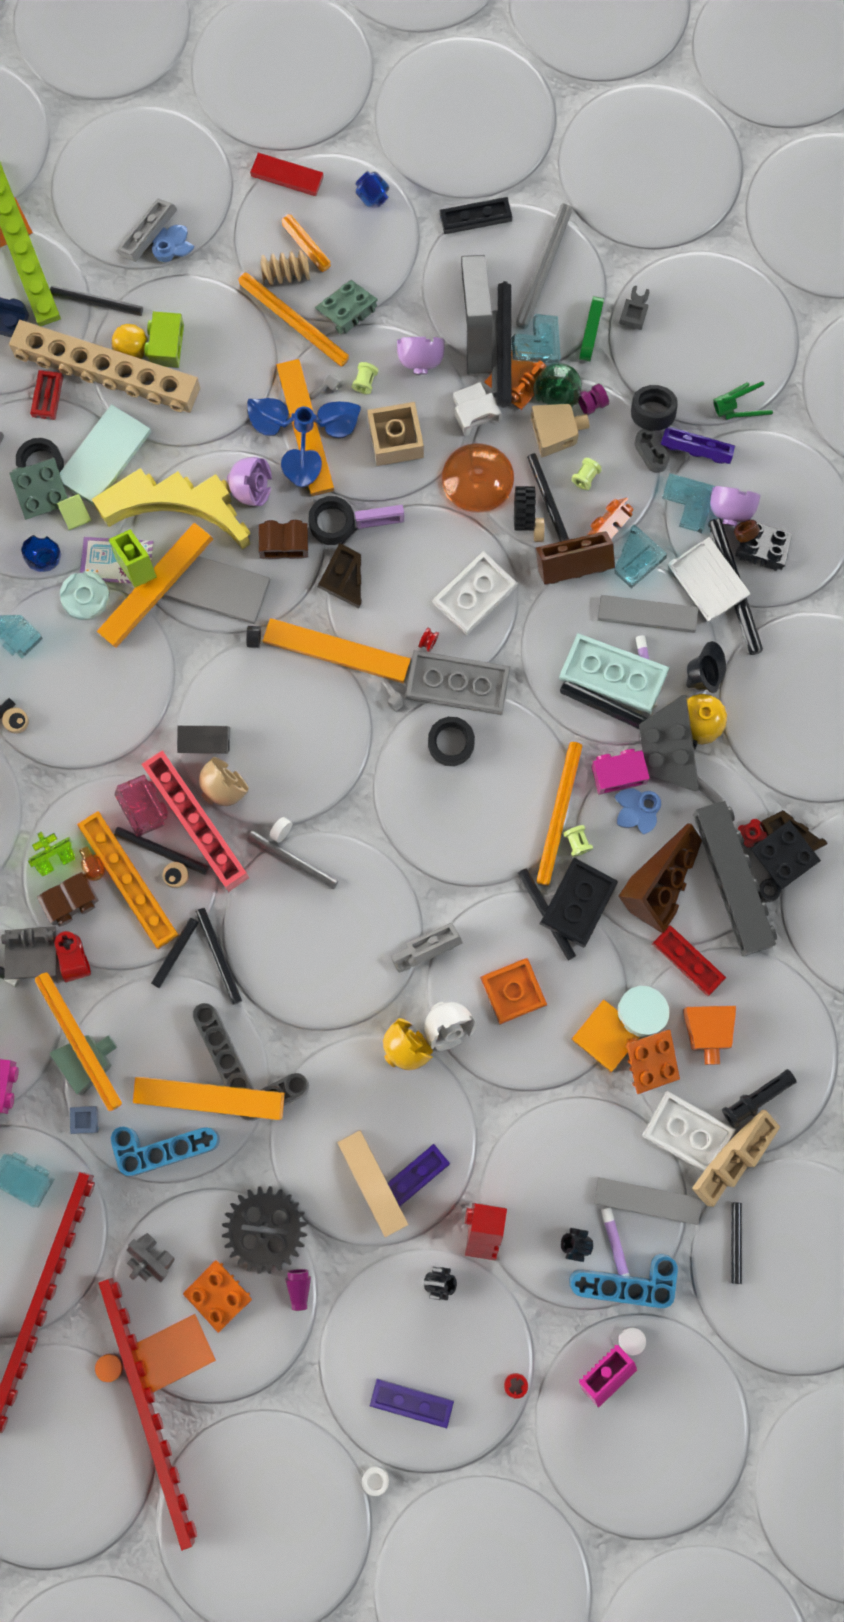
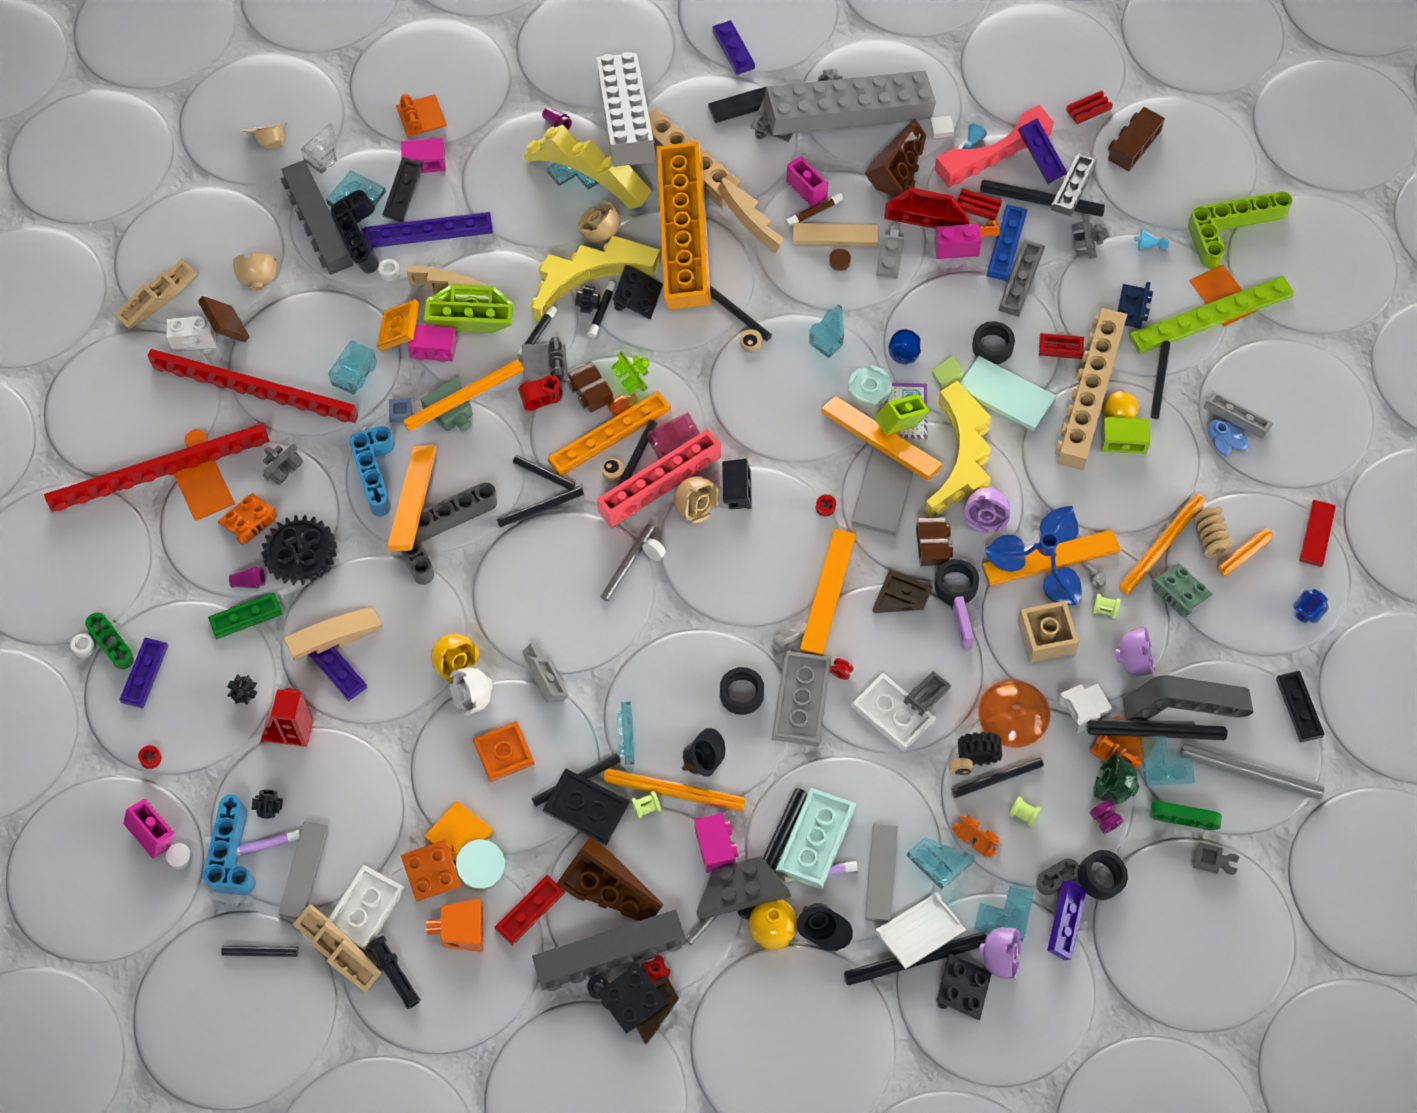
camera: 90 degrees right, 15 degrees down
sand green hinge [9,458,68,520] -> none
black axle [246,626,261,648] -> none
tan torso [530,404,590,458] -> none
reddish brown brick [536,531,615,585] -> none
medium blue plate [615,788,661,835] -> none
green plant [713,381,773,420] -> none
reddish brown tile [734,519,760,542] -> none
none -> green beam [85,613,134,669]
none -> green tile [208,592,283,640]
none -> clear light blue plate [617,701,635,765]
none -> black piece [681,728,726,777]
none -> red bush [815,494,837,517]
none -> dark grey tile [904,671,952,717]

